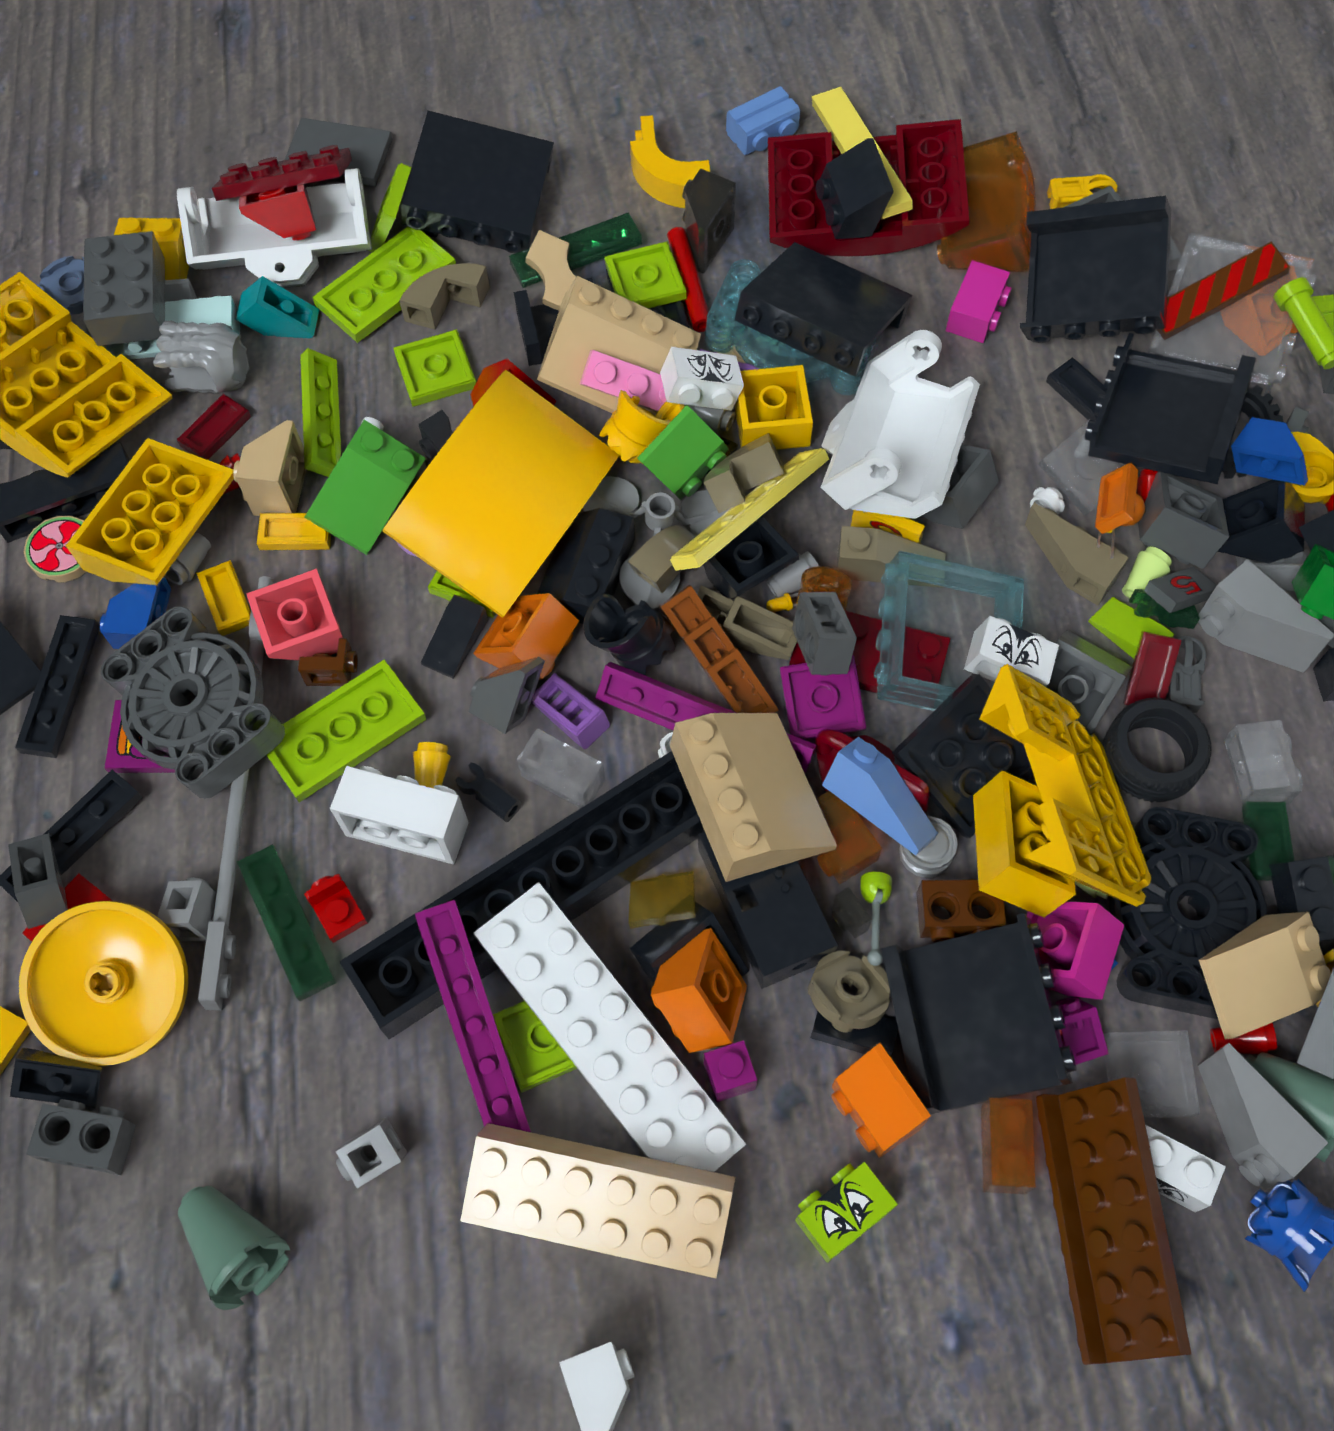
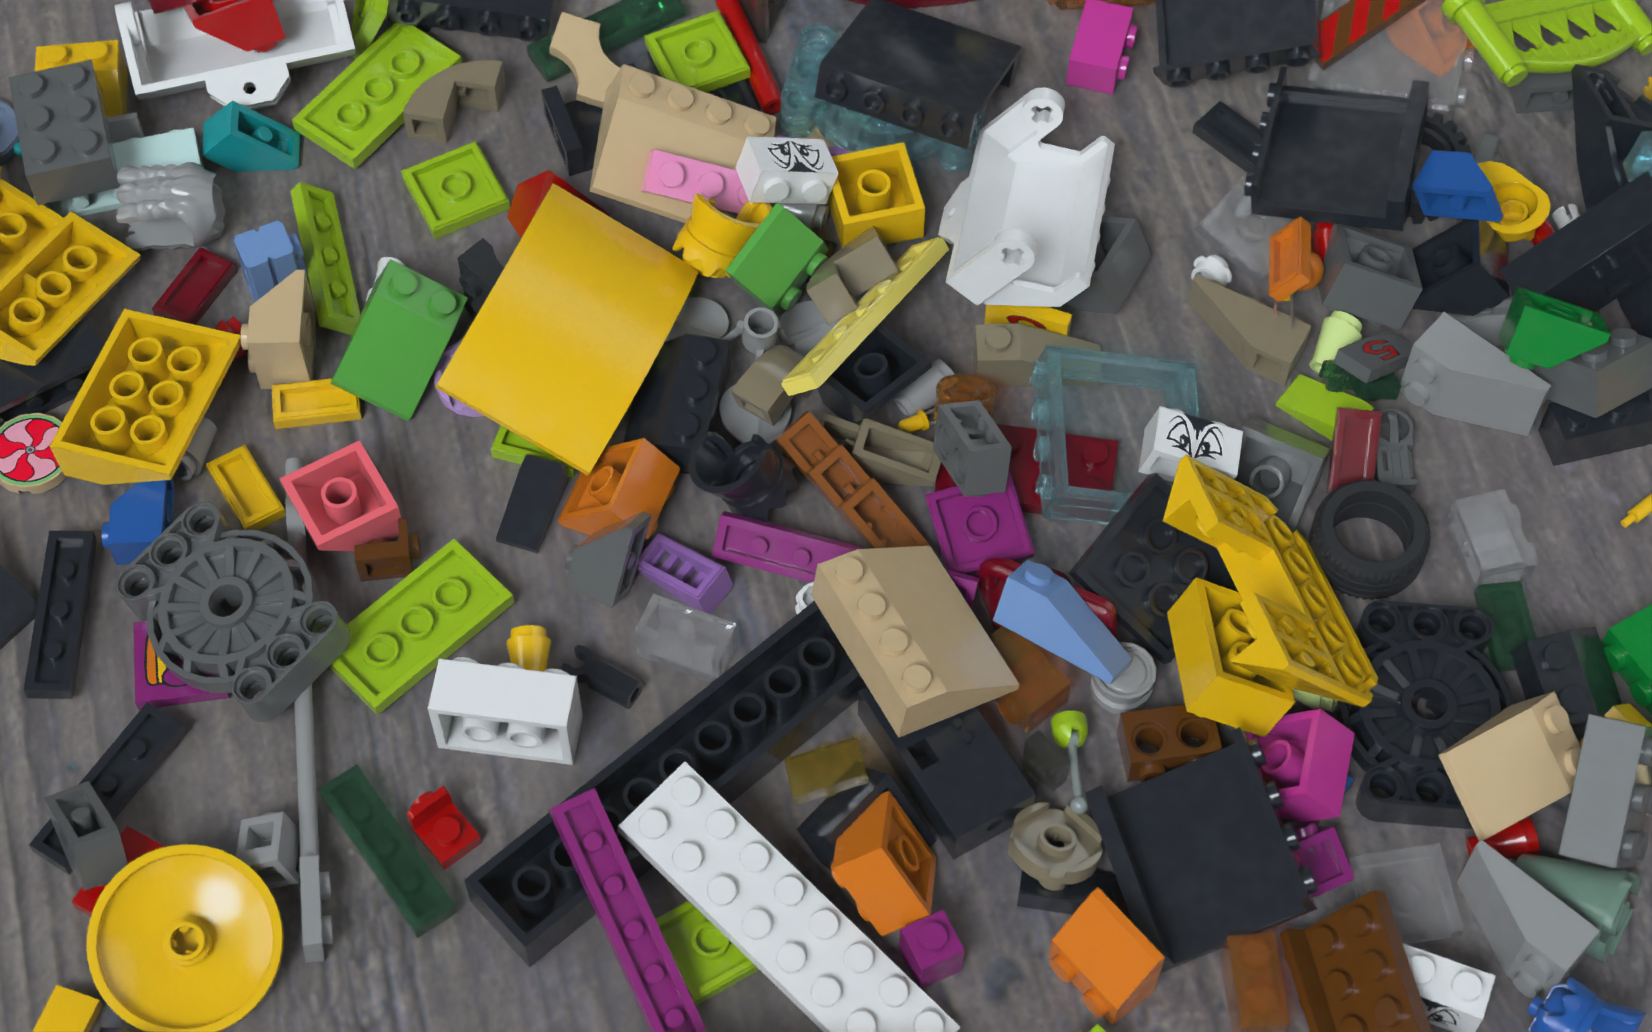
camera: 10 degrees left, 5 degrees down
none -> medium blue brick [234,220,309,303]

